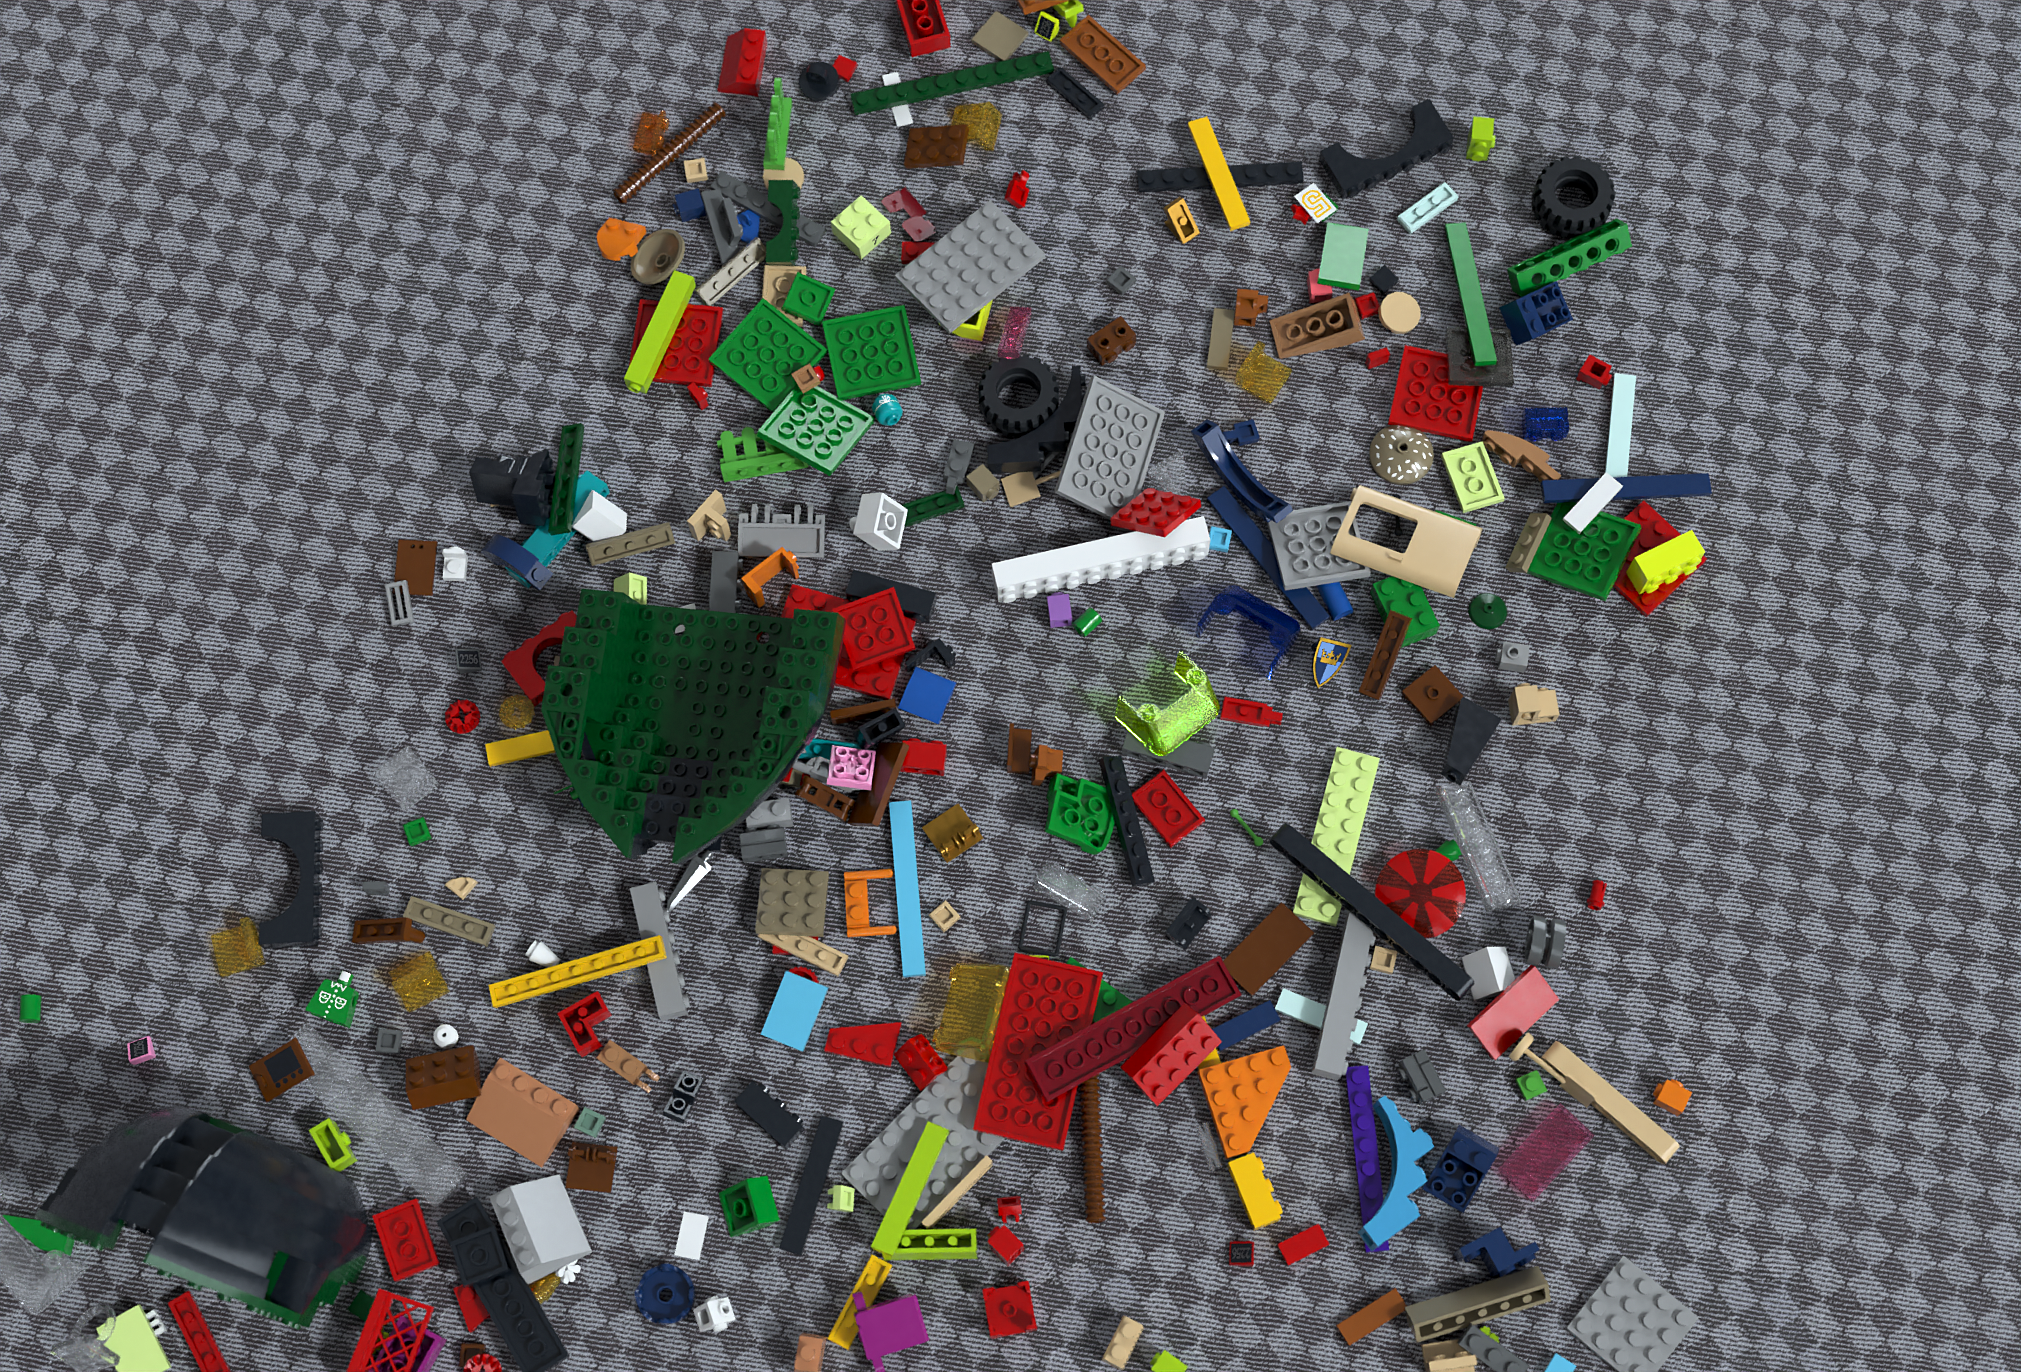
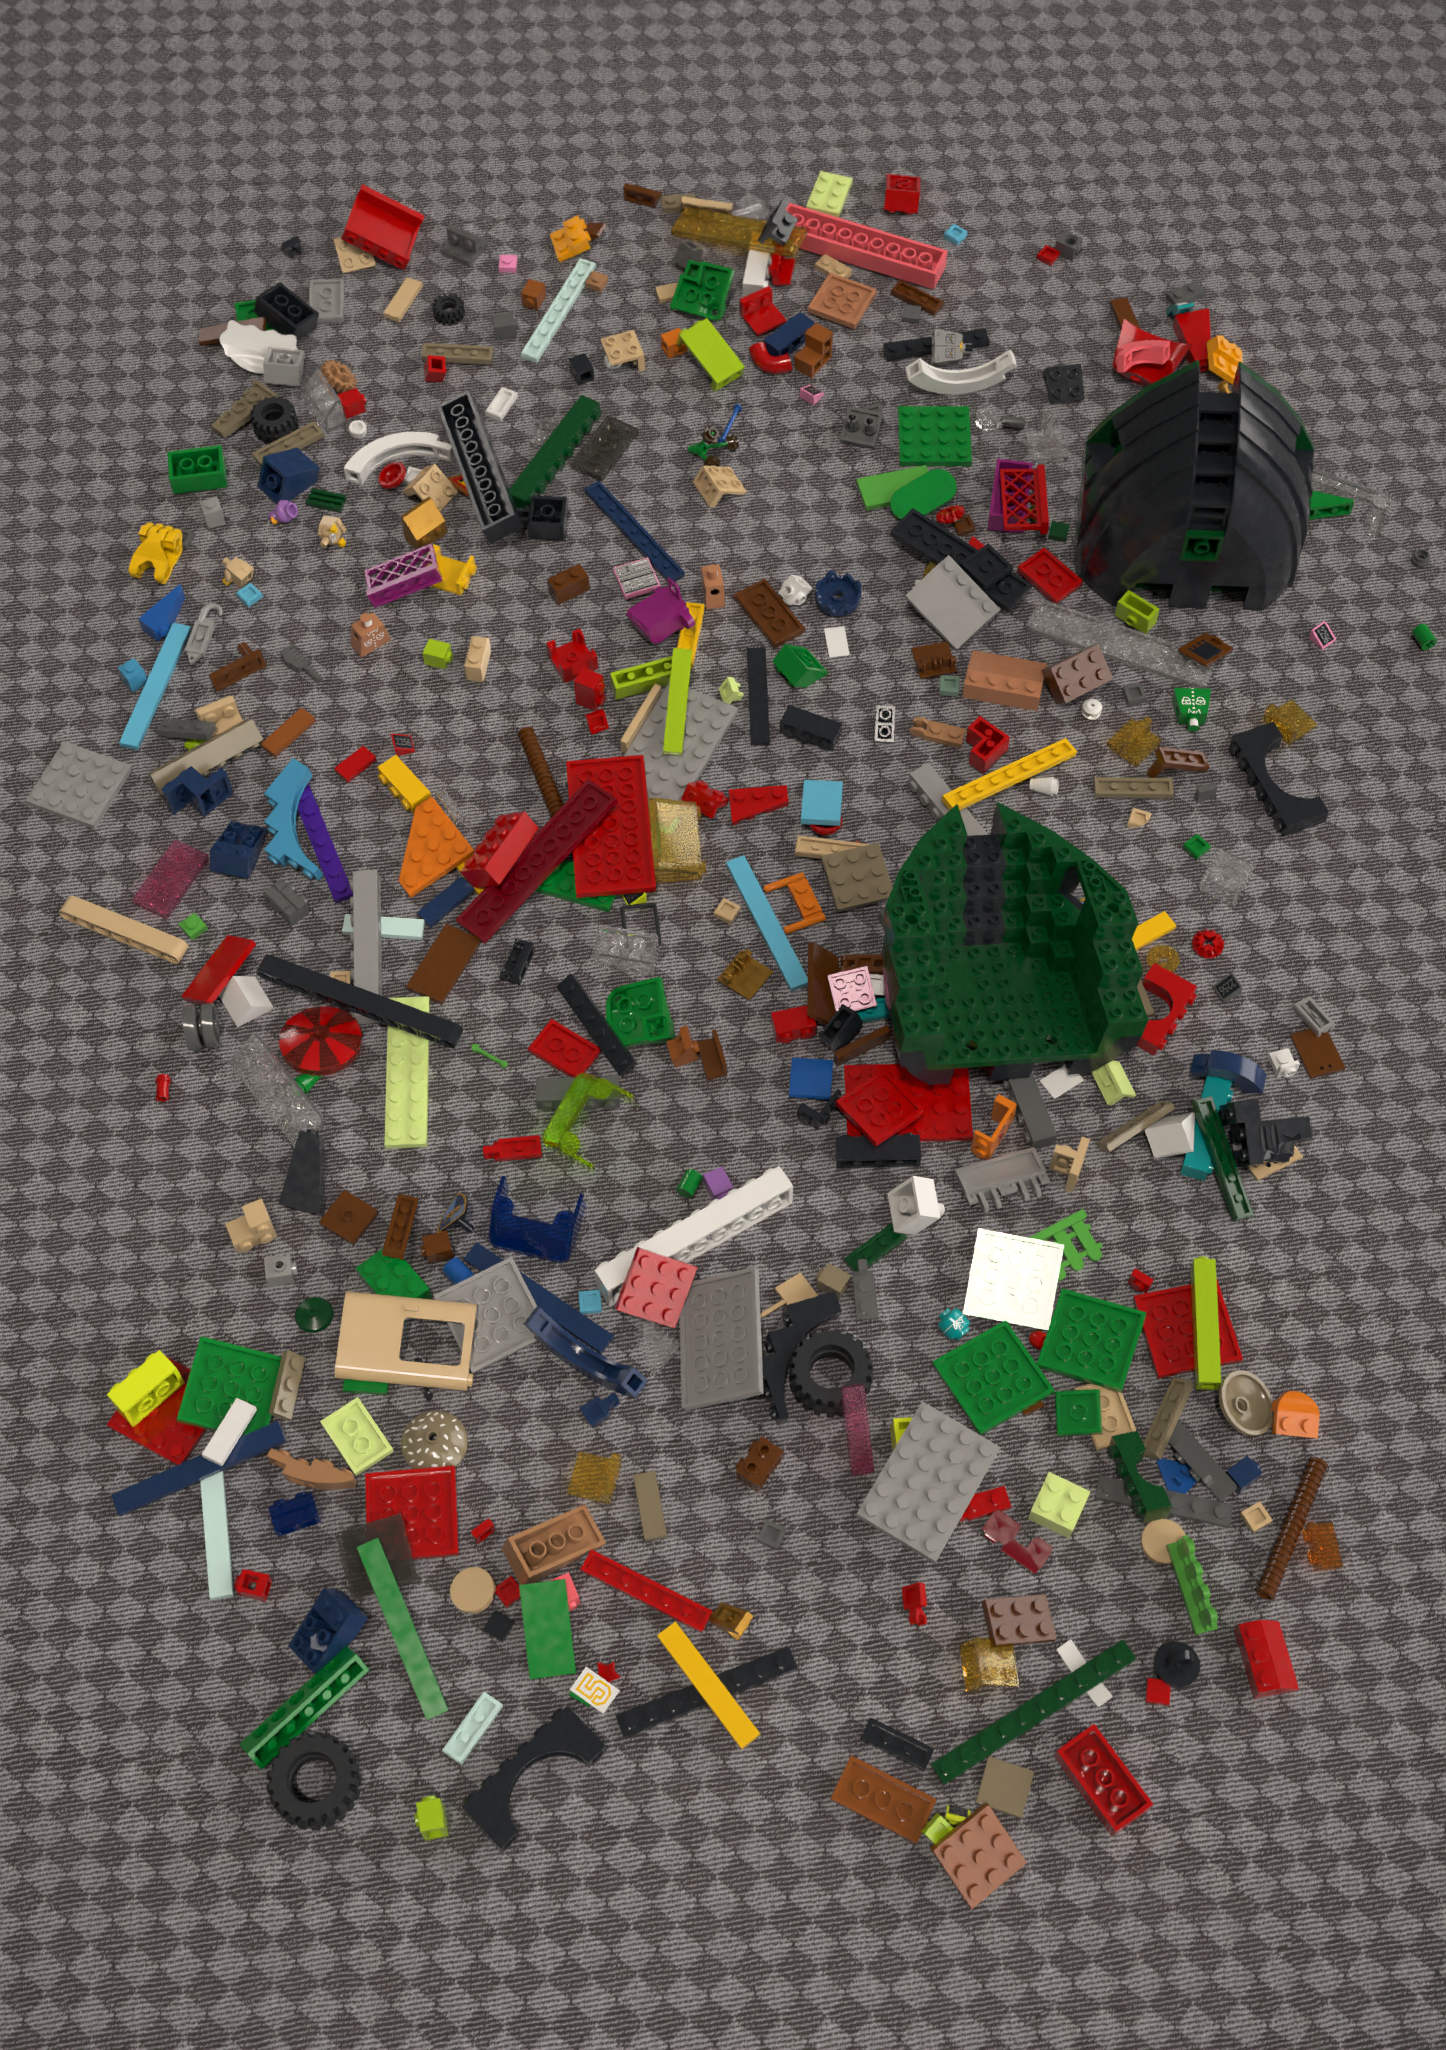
camera: 160 degrees right, 10 degrees down
medium nougat plate [792,363,821,394] -> none
dark orange brick [1234,289,1268,327] -> none
tan piece [1509,1032,1597,1108] -> none
orange brick [1652,1079,1692,1116] -> none
none -> reddish brown brick [420,1230,454,1264]
none -> red plate [580,1549,713,1633]
none -> reddish brown tile [734,578,806,649]

